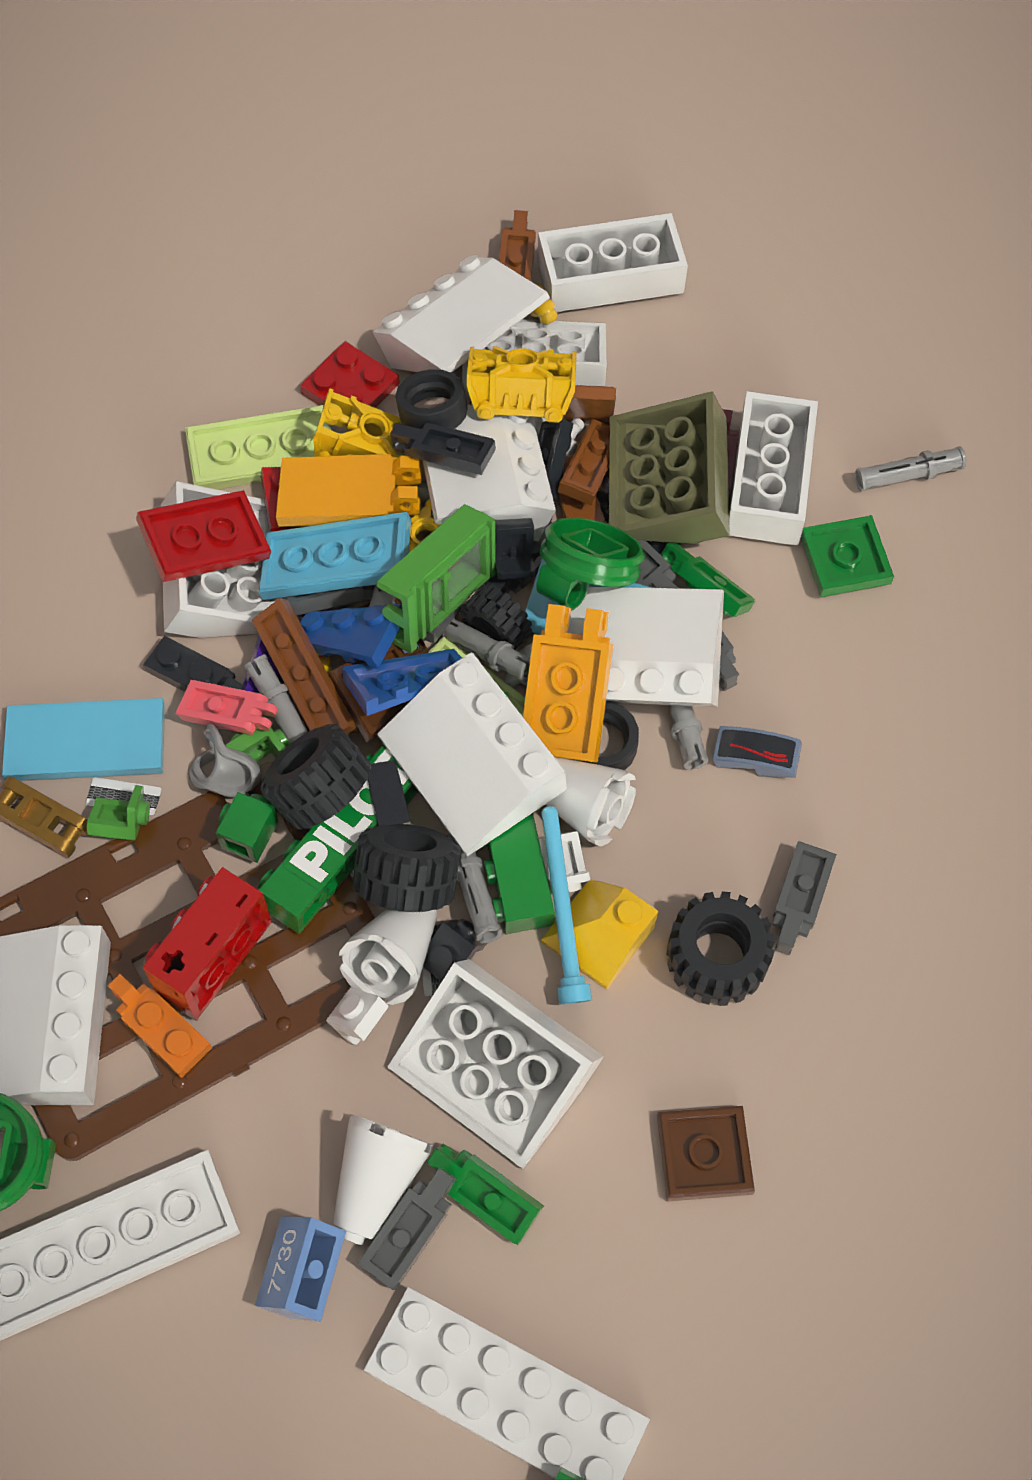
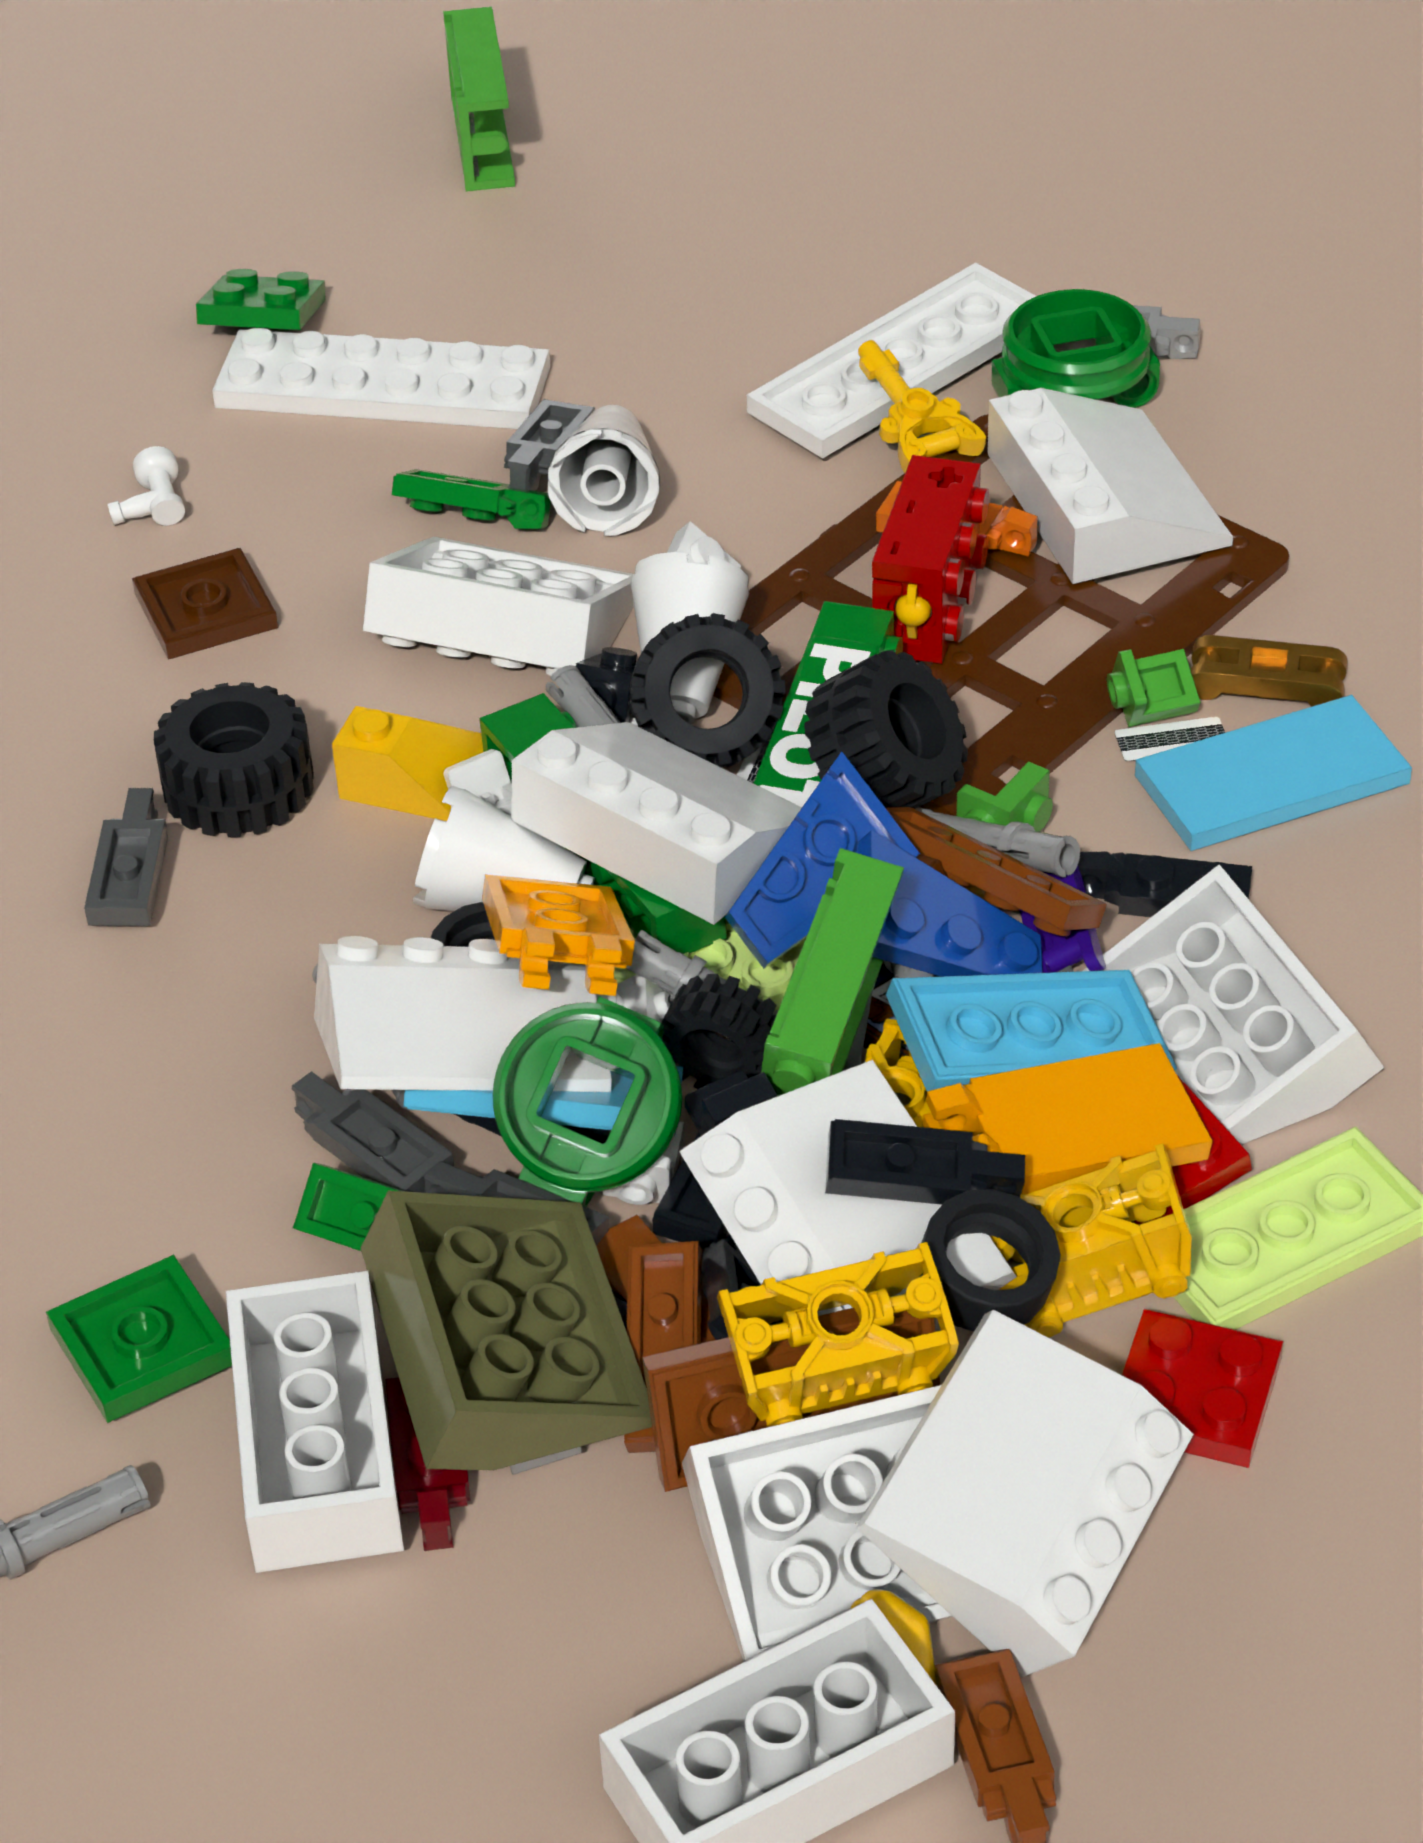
camera: 165 degrees right, 20 degrees down
red tile [136,490,272,582] -> none
coral hinge [176,680,279,735] -> none
light grey piece [189,724,261,797] -> none
green brick [216,792,278,863] -> none
medium blue brick [255,1216,346,1322] -> none
black sticker [368,760,410,826] -> none
medium azure piece [542,806,592,1005] -> none
slope [713,726,802,778] -> none
none -> white piece [107,446,185,526]
none -> yellow piece [858,340,986,473]

